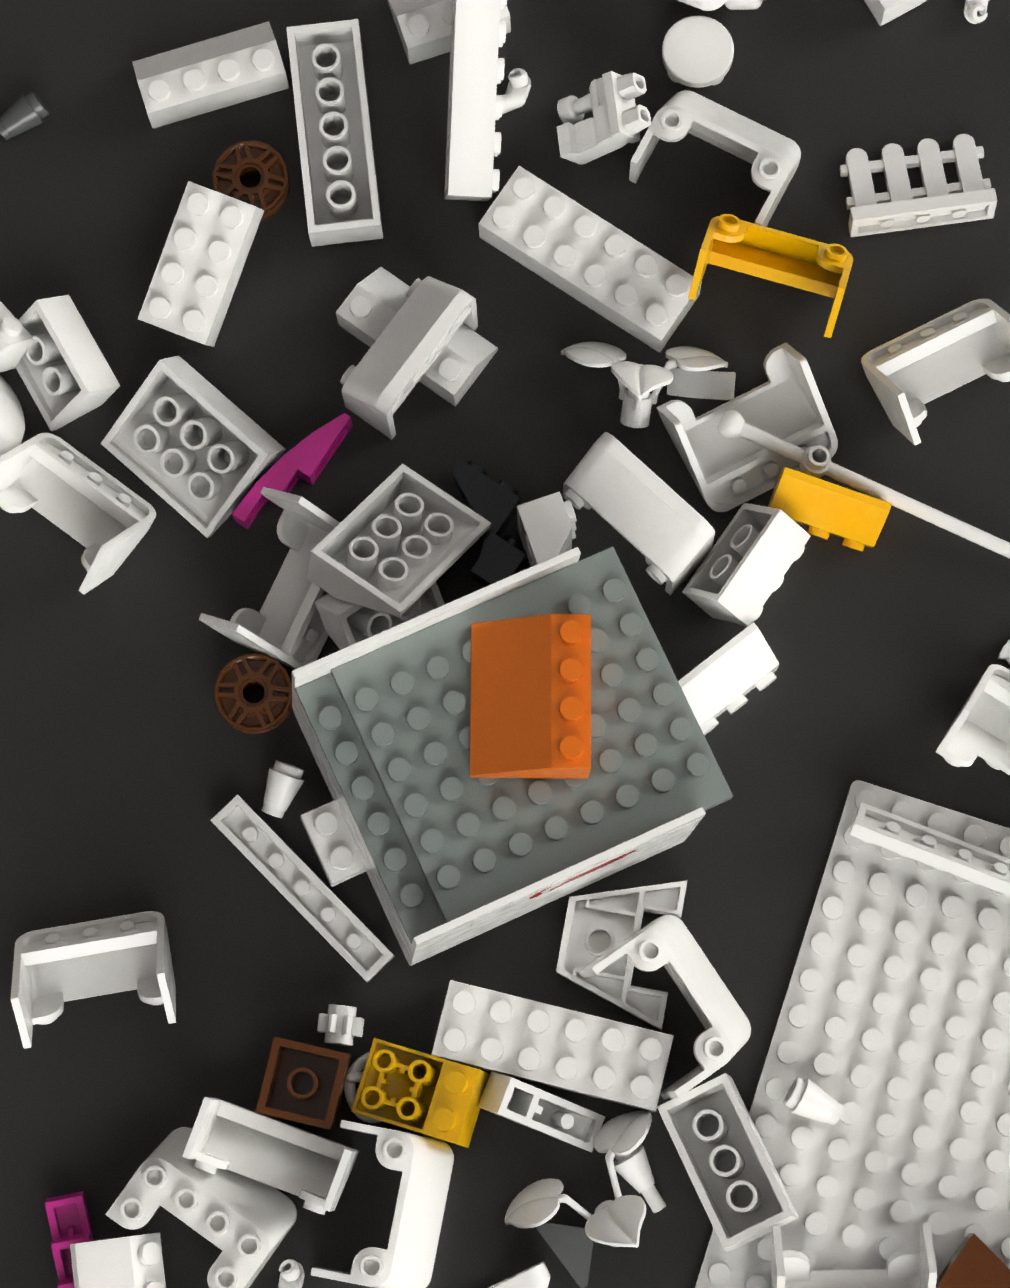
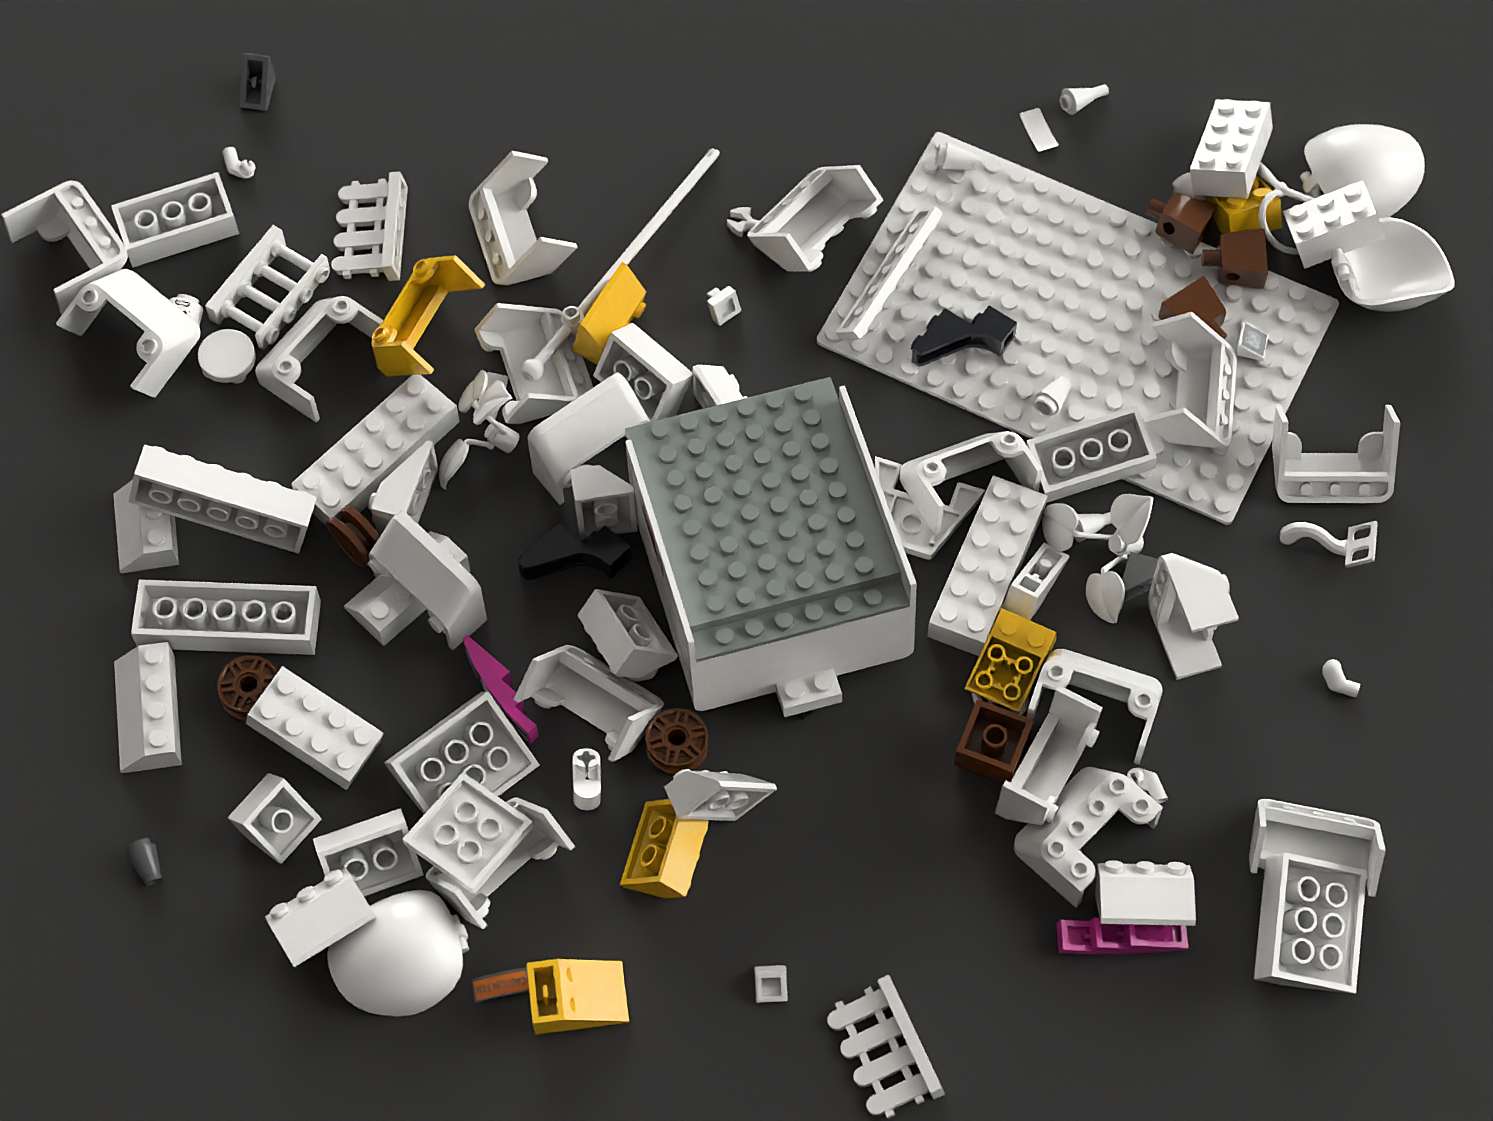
camera: 85 degrees left, 15 degrees down
white windscreen [10,911,176,1049] -> none
white plate [210,794,395,983] -> none
white cone [261,760,304,818] -> none
white slope [307,463,491,617] -> none
white gear [317,1004,364,1046] -> none
orange slope [470,614,591,779] -> none
white hips [556,71,652,165] -> none
none -> white fence [205,225,330,350]
none -> white slope [228,773,322,864]
none -> reddish brown wheel [326,505,380,569]
none -> white slope [369,440,439,535]
none -> white plate [402,772,534,894]
none -> white piece [572,748,601,810]
none -> yellow slope [620,799,709,899]
none -> white slope [664,769,777,821]
none -> white tile [707,286,741,326]
none -> black arch [911,305,1017,366]

